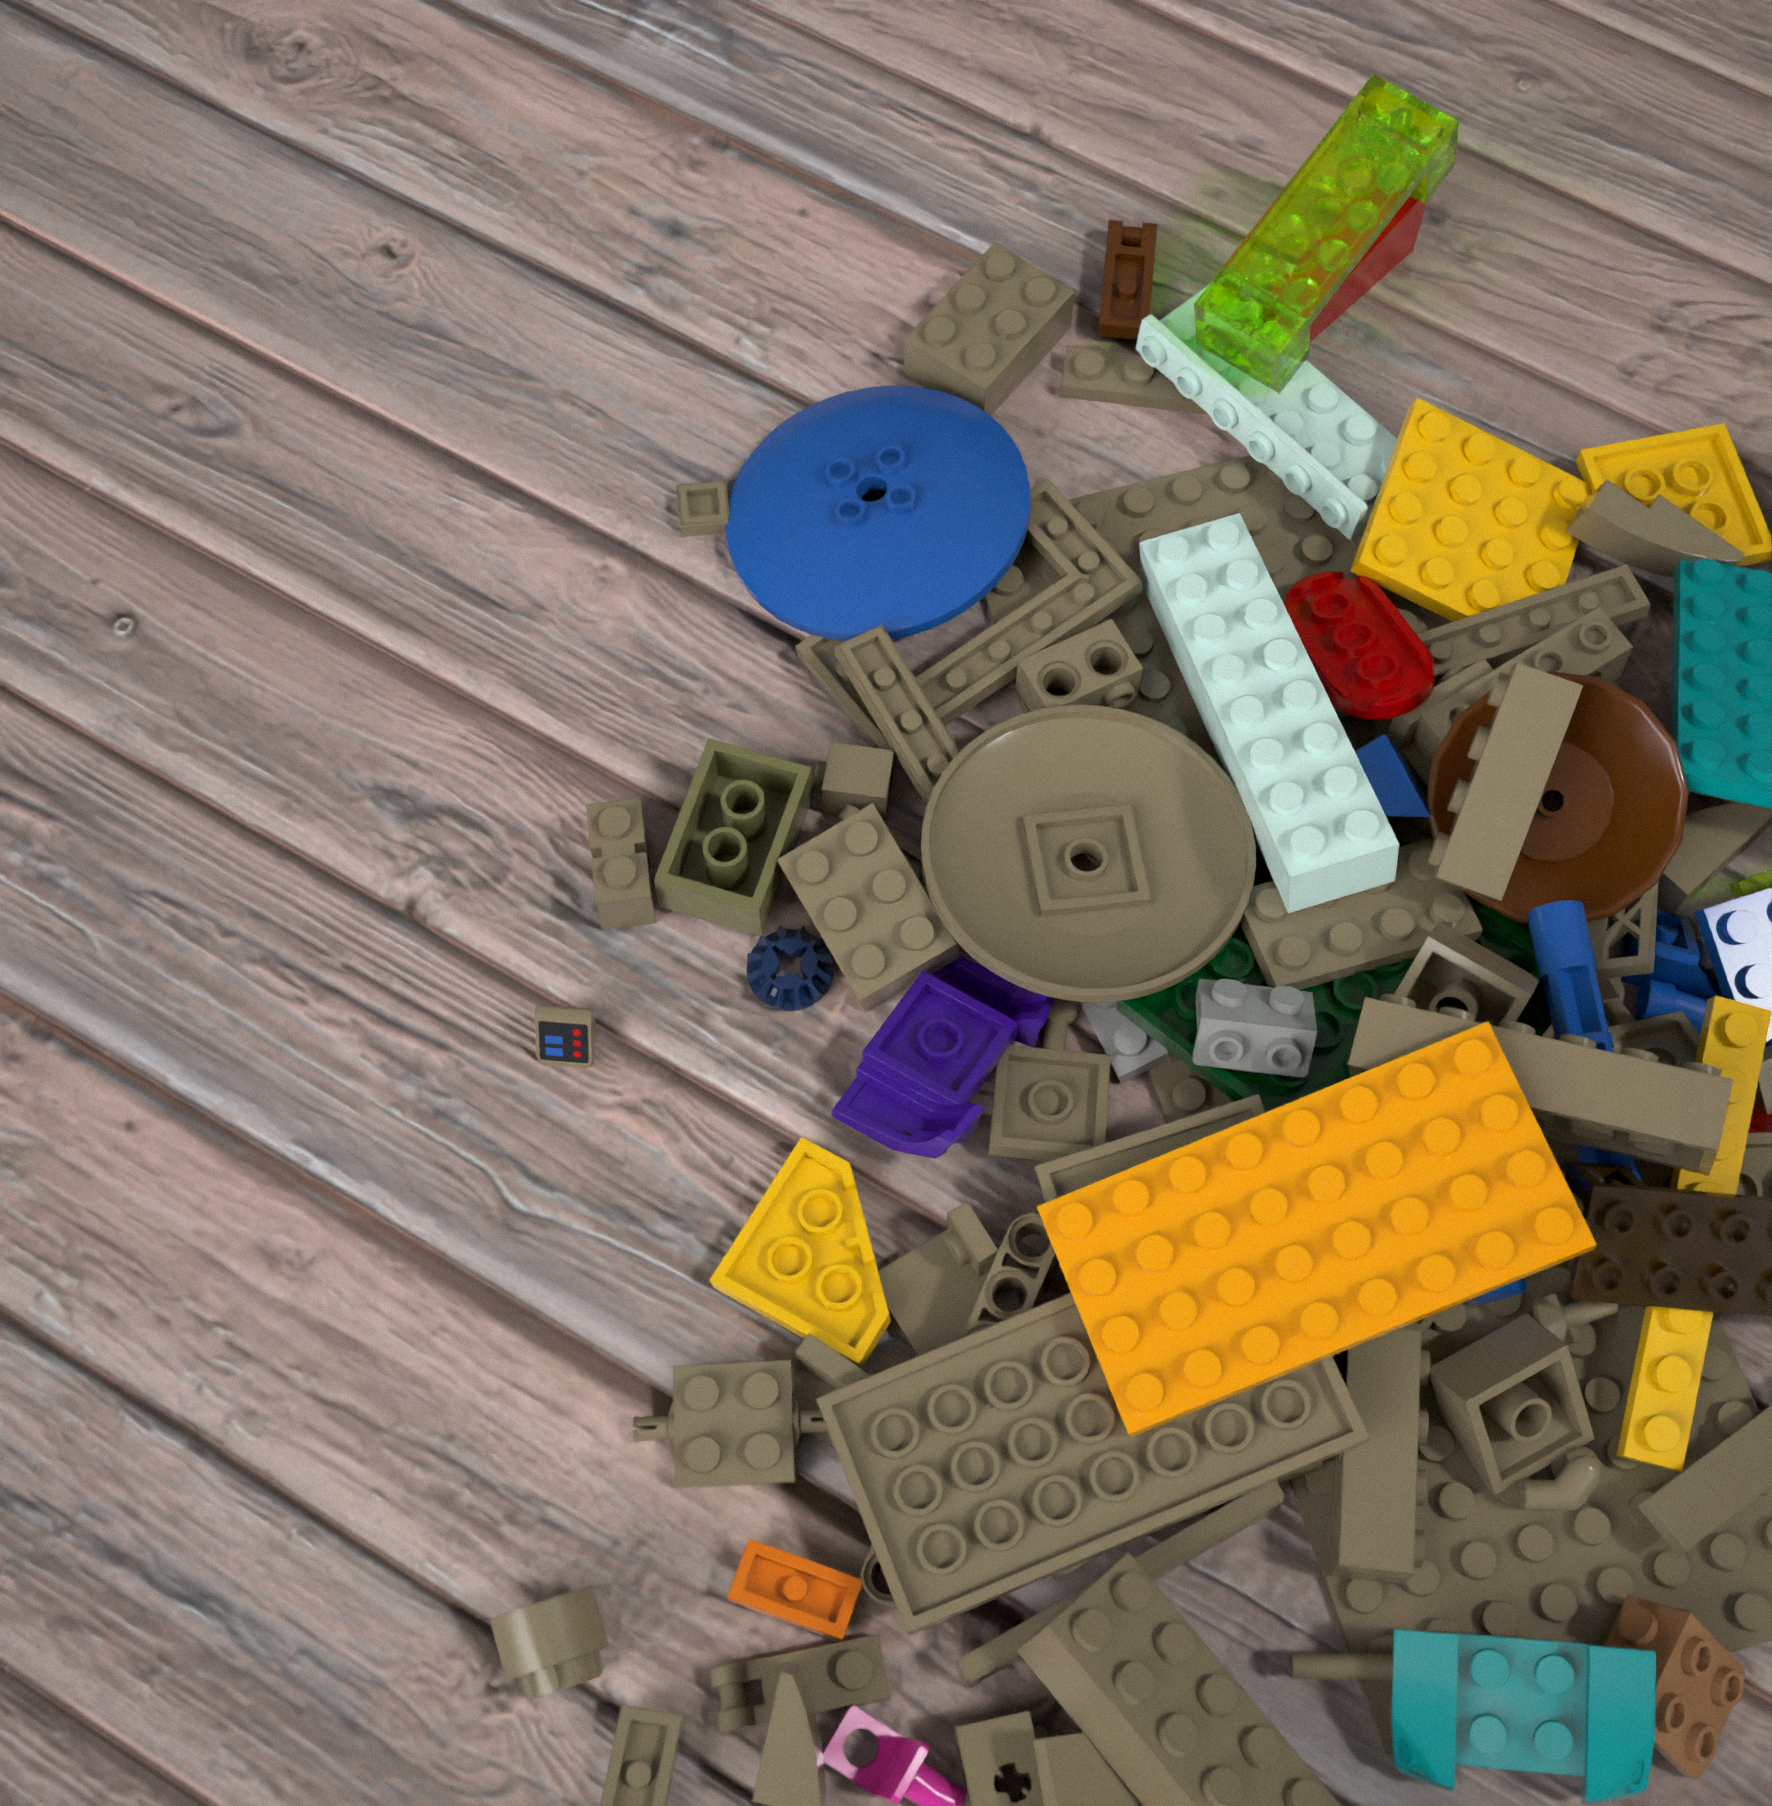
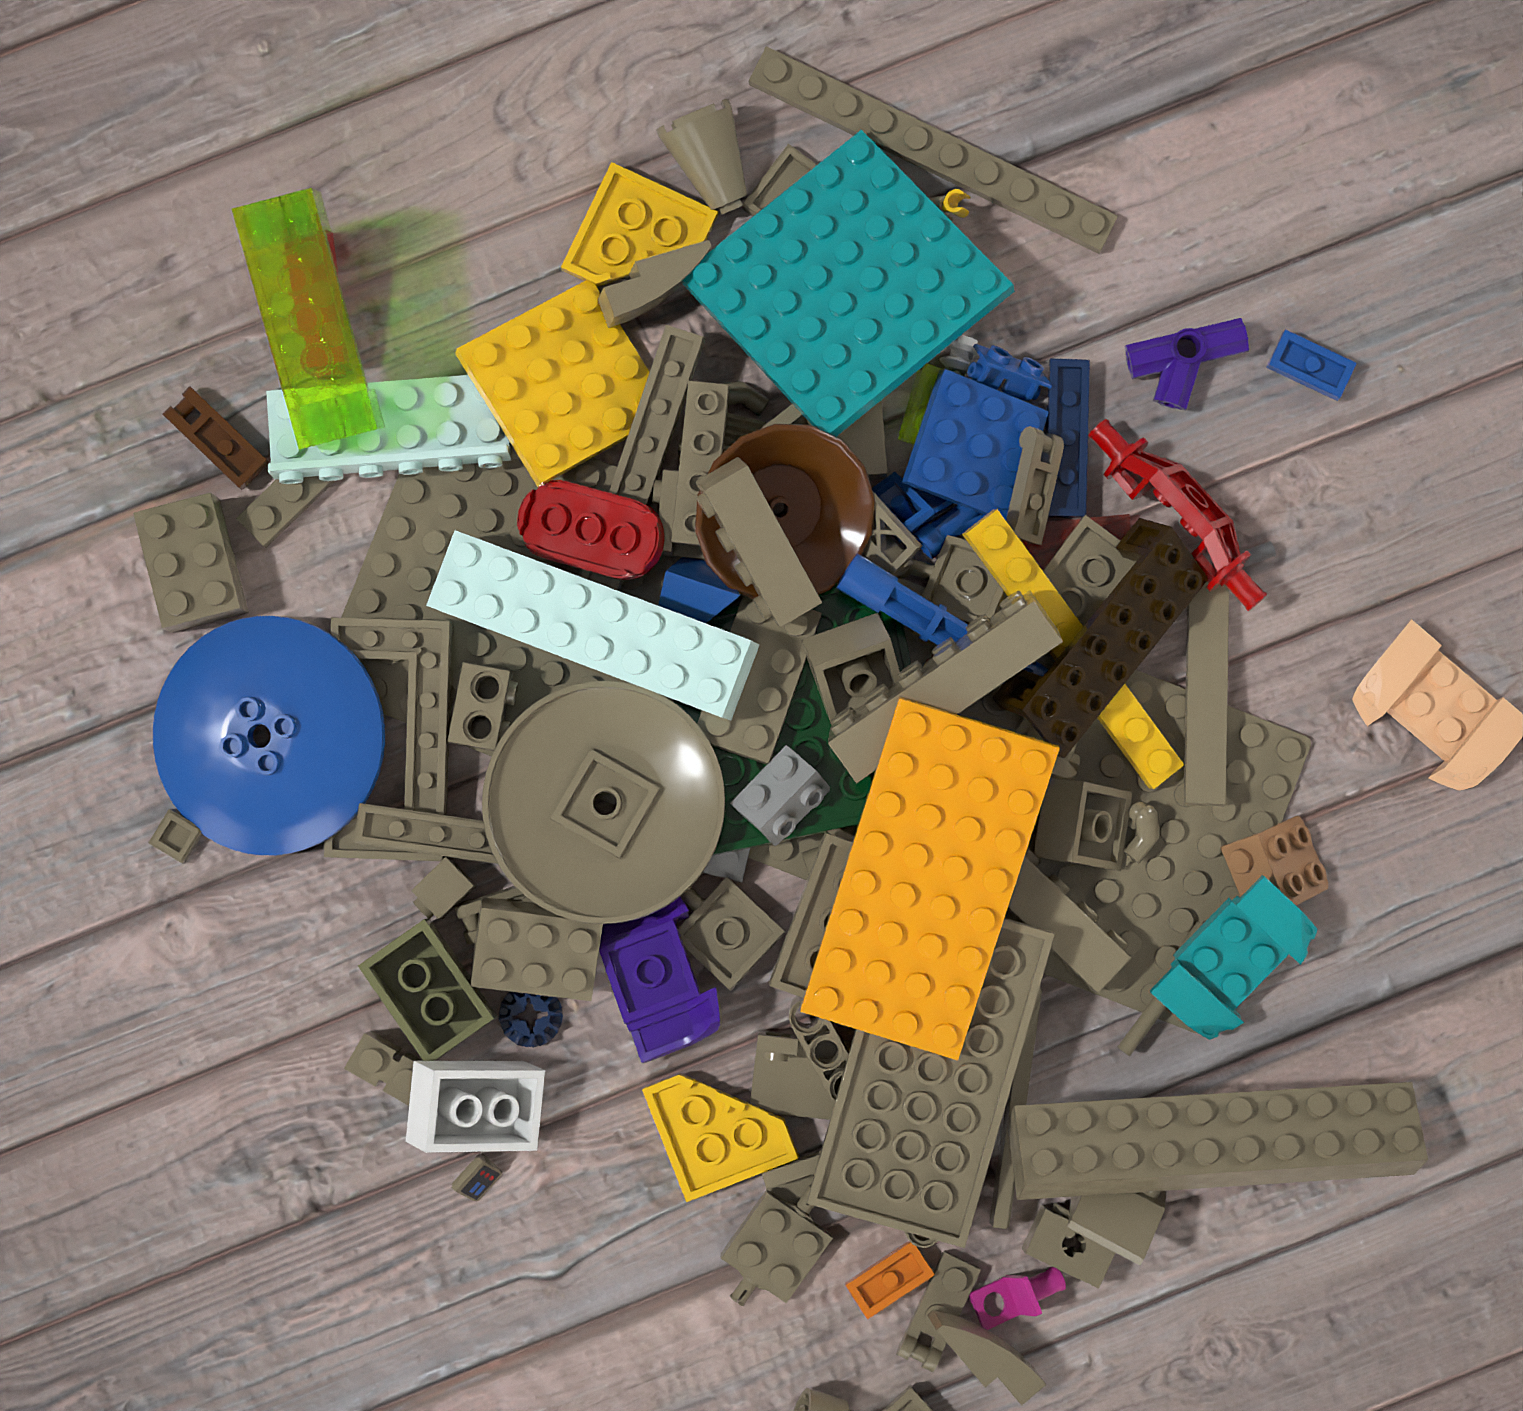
camera: 55 degrees left, 20 degrees up
none -> white brick [406,1061,545,1153]

